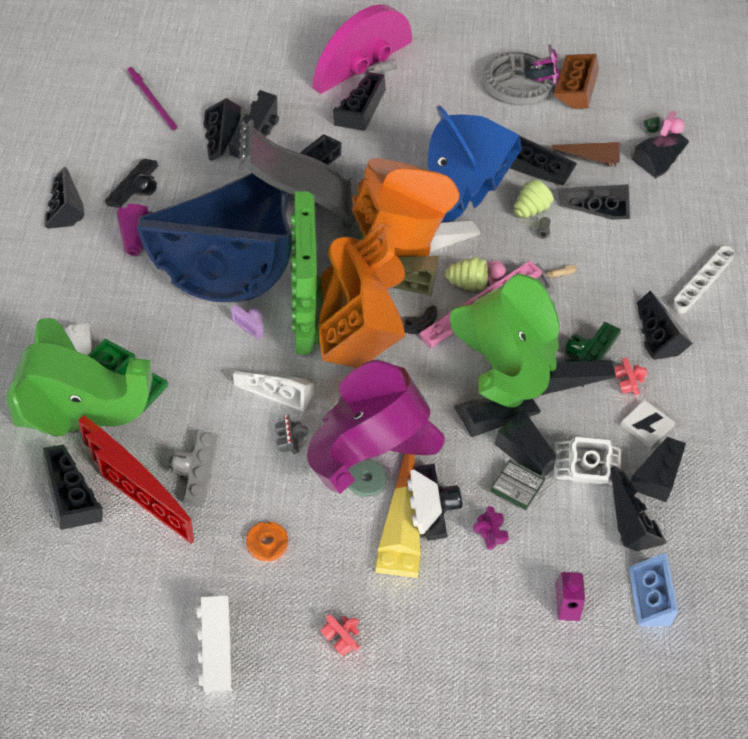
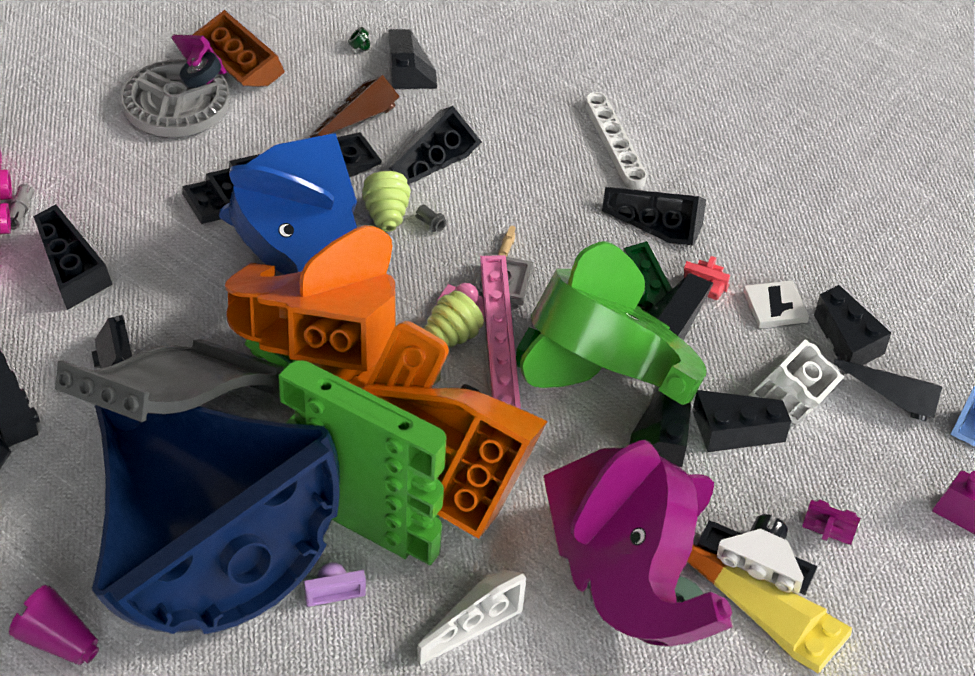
camera: 55 degrees left, 5 degrees down
dark grey hips [275,414,309,455] -> none
tile [490,459,546,510] -> none
bright pink tile [660,111,684,136] -> none

